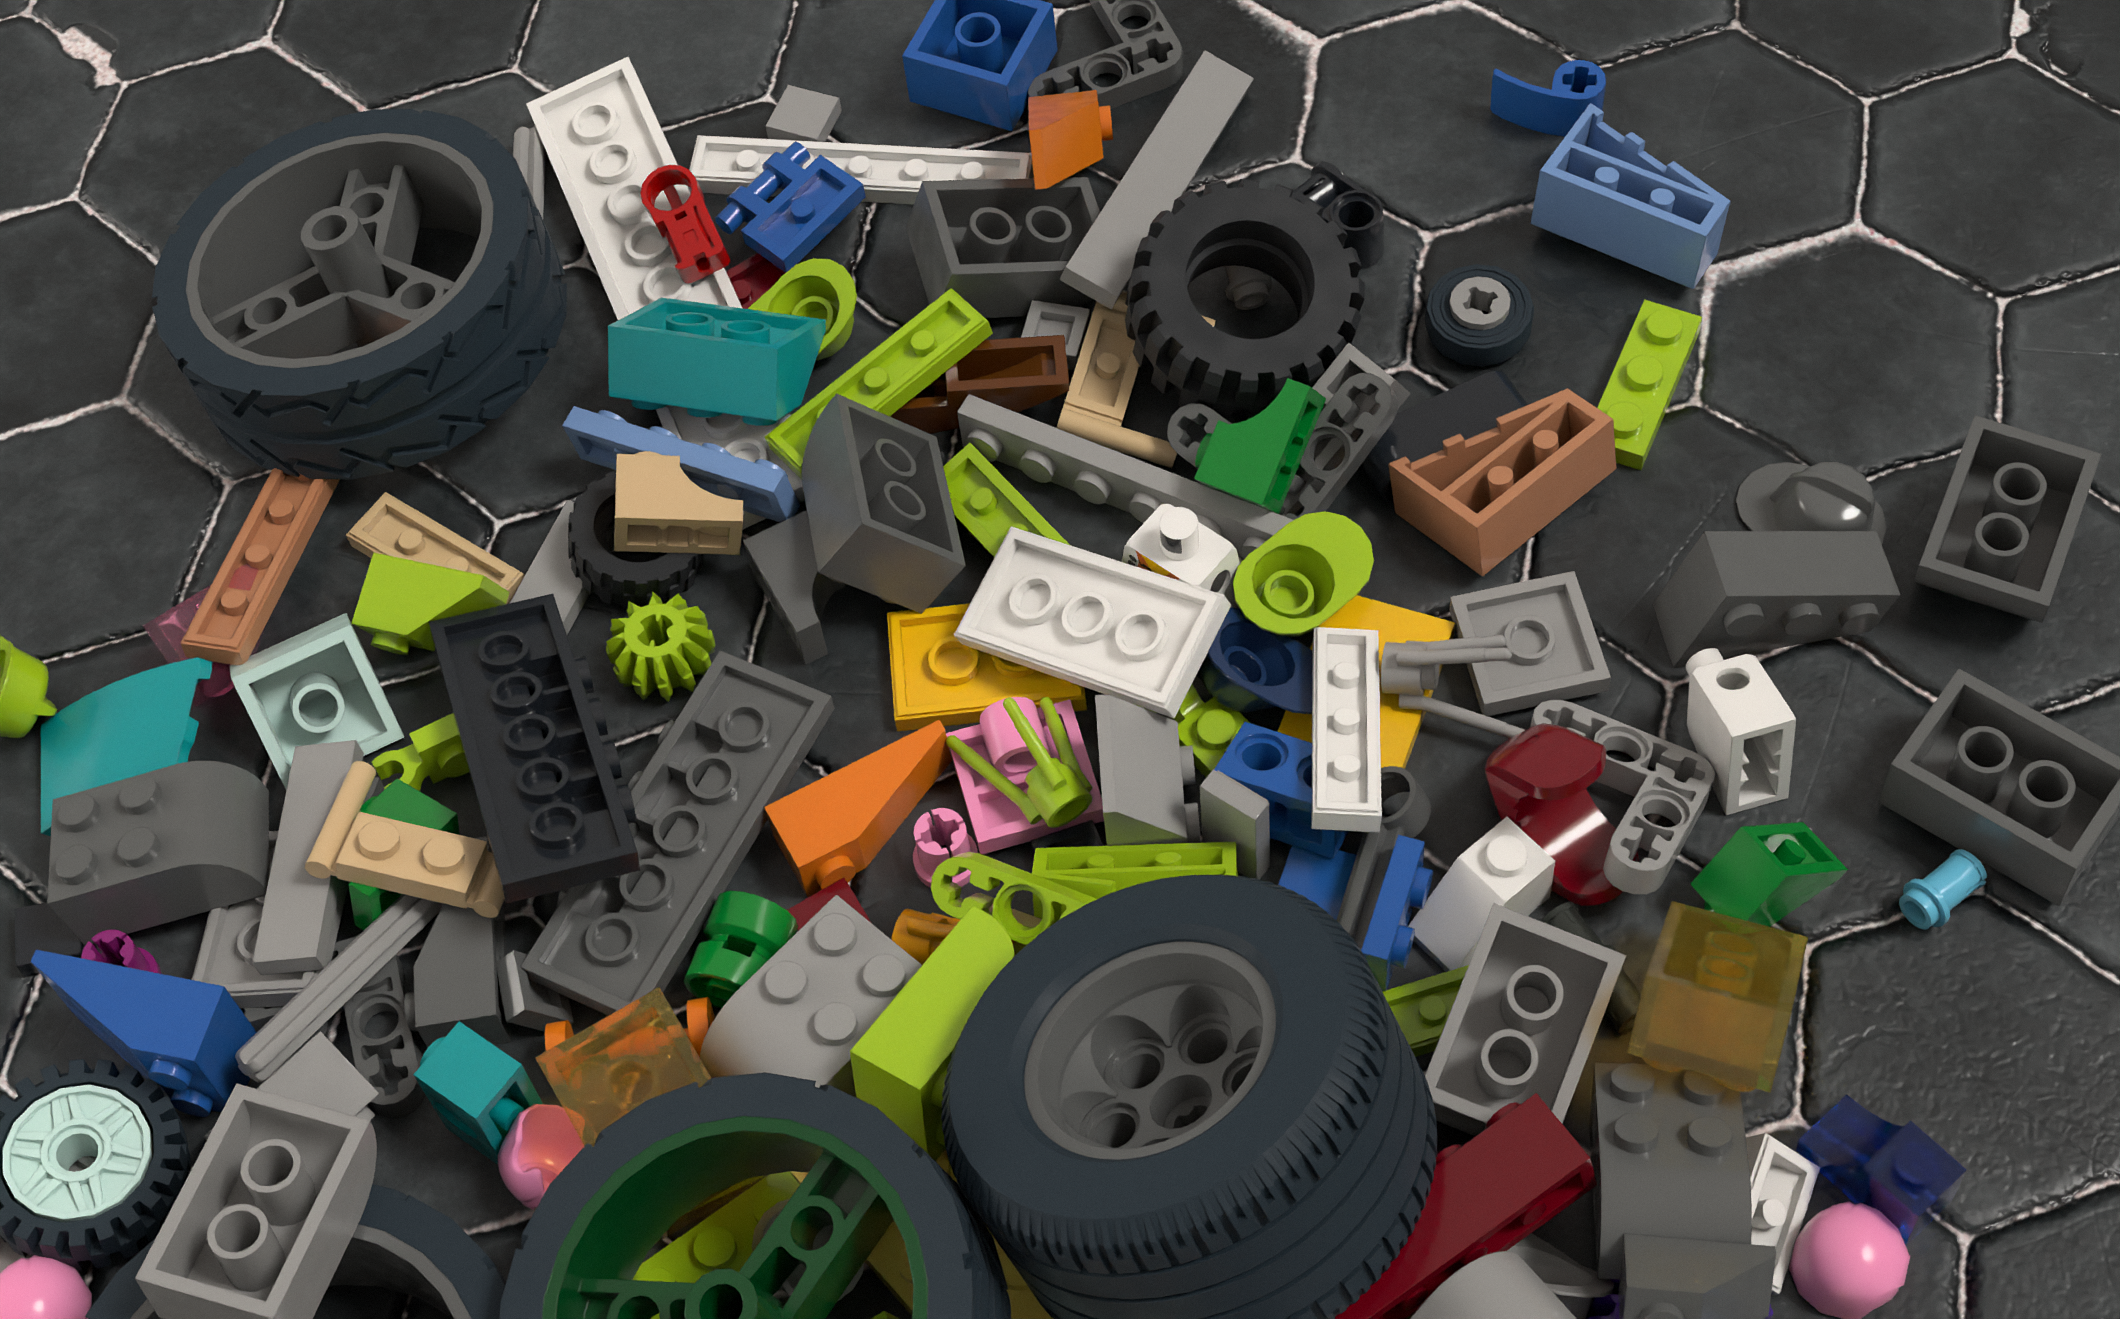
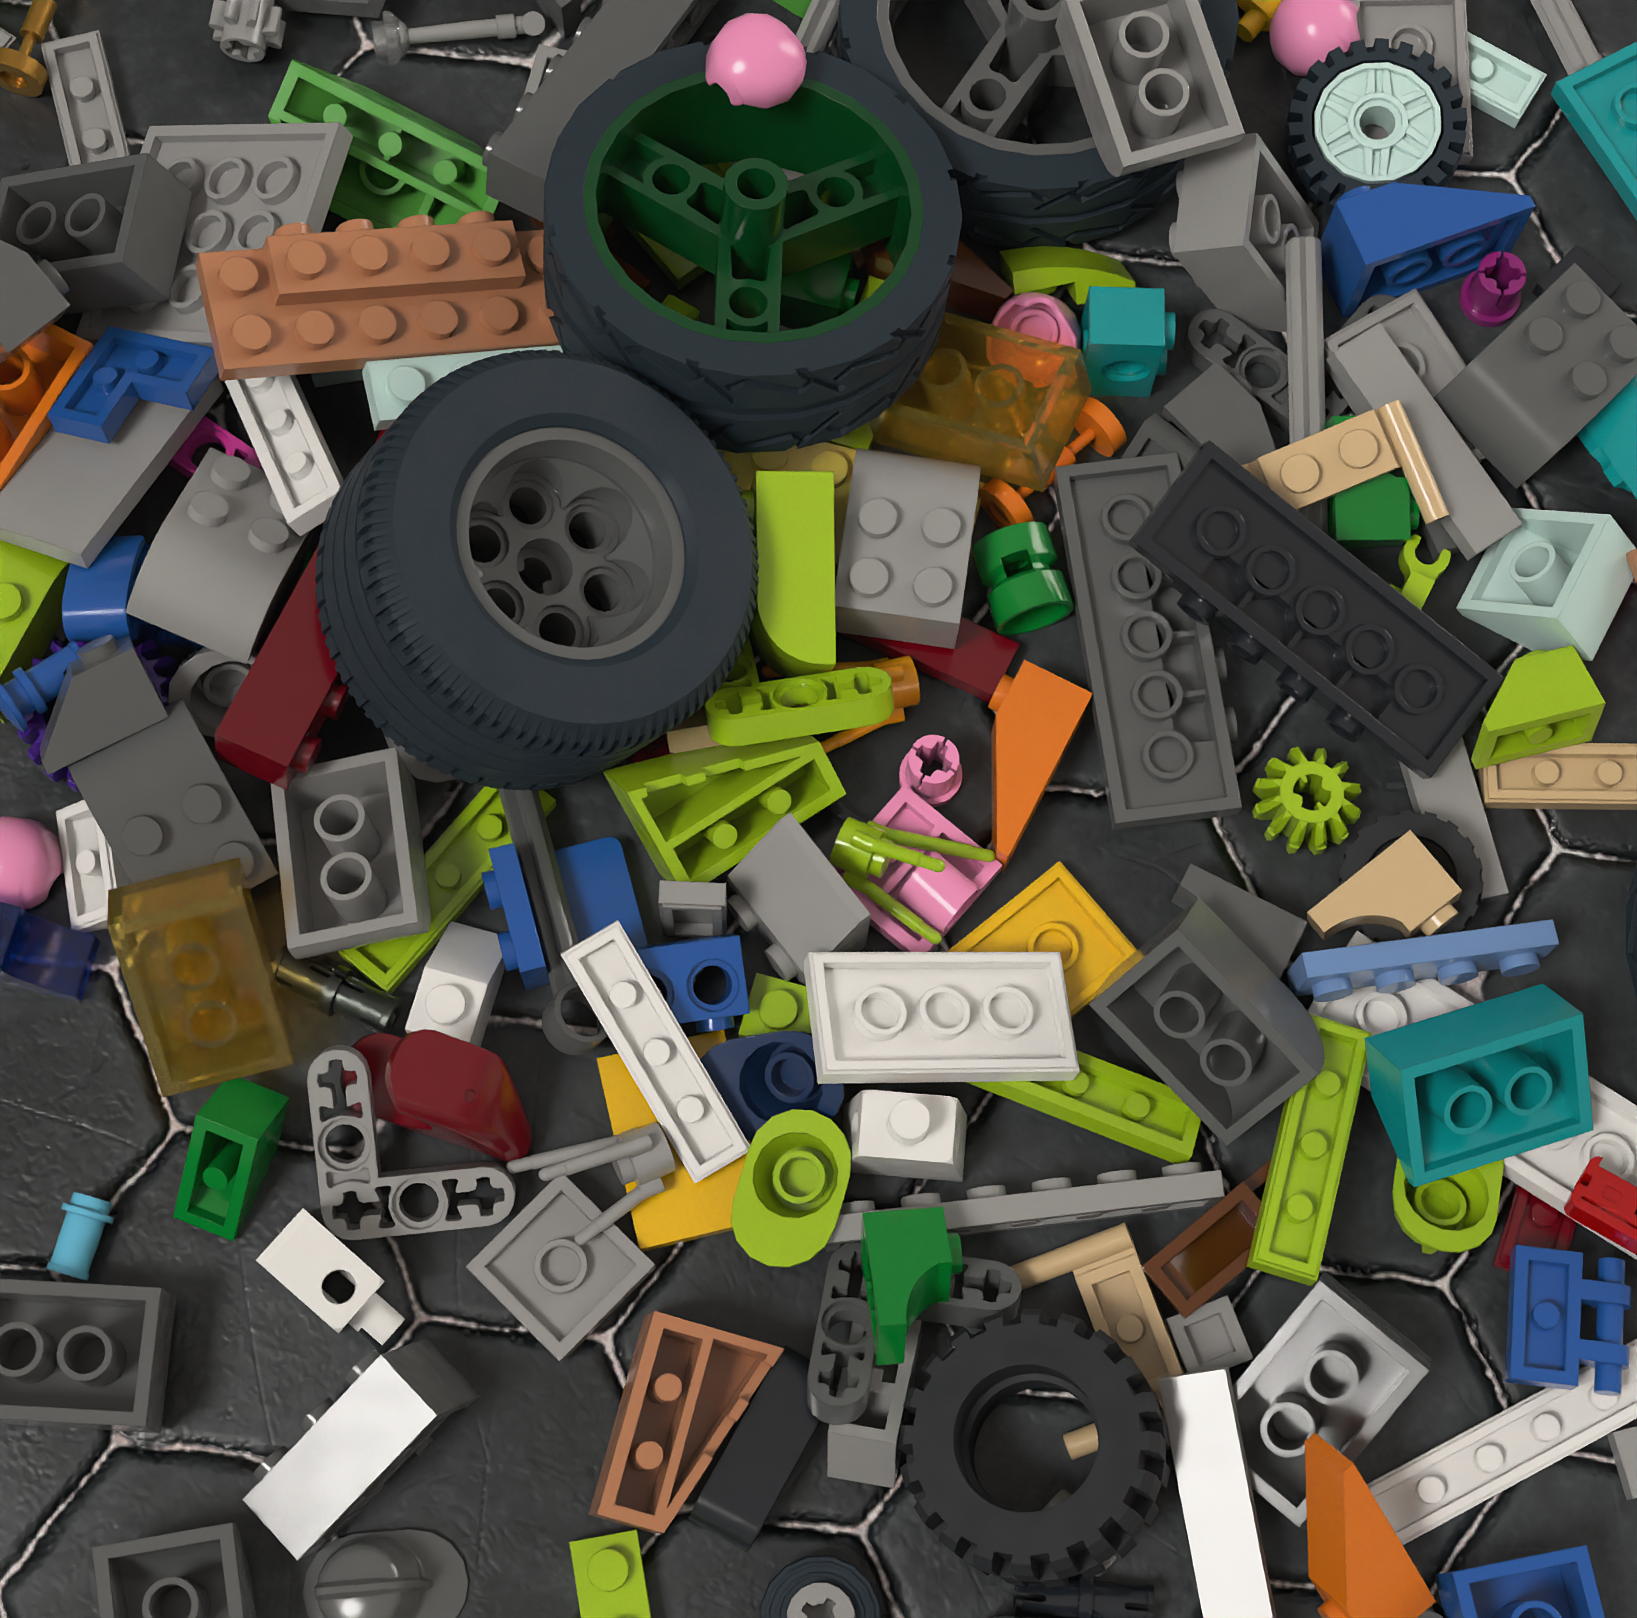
camera: 135 degrees right, 15 degrees up
none -> lime slope [999,246,1135,305]

